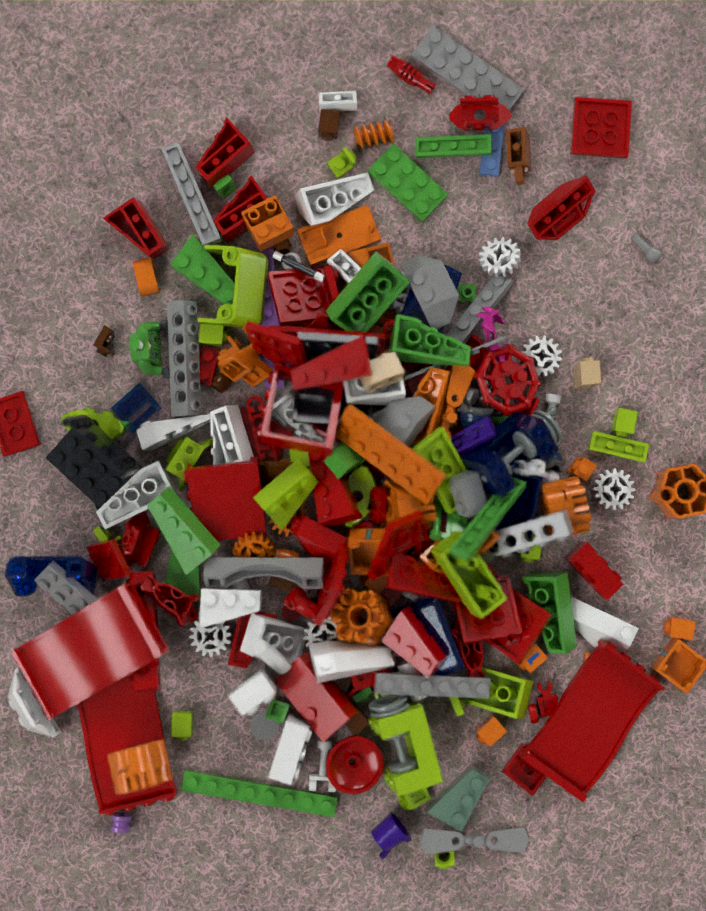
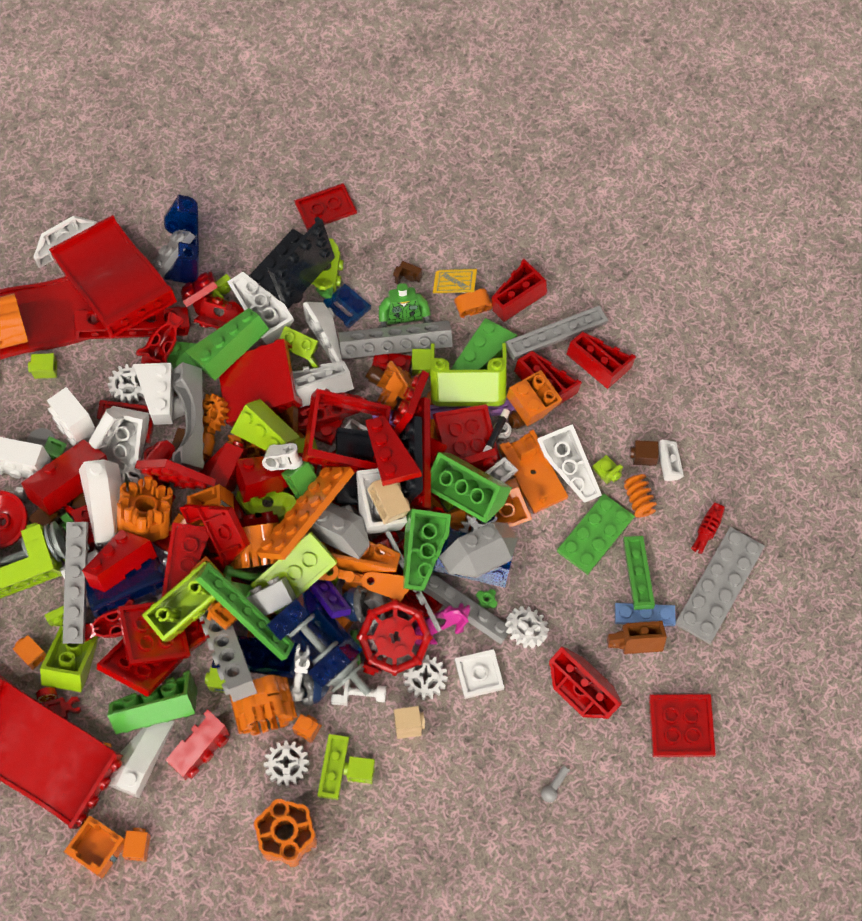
camera: 85 degrees right, 20 degrees down
bright green plate [213,175,237,200] -> none
red piece [449,95,511,131] -> none
orange brick [516,643,548,673] -> none
none -> white piece [262,443,303,471]
none -> yellow sticker [433,269,477,293]
none -> white plate [455,649,504,699]

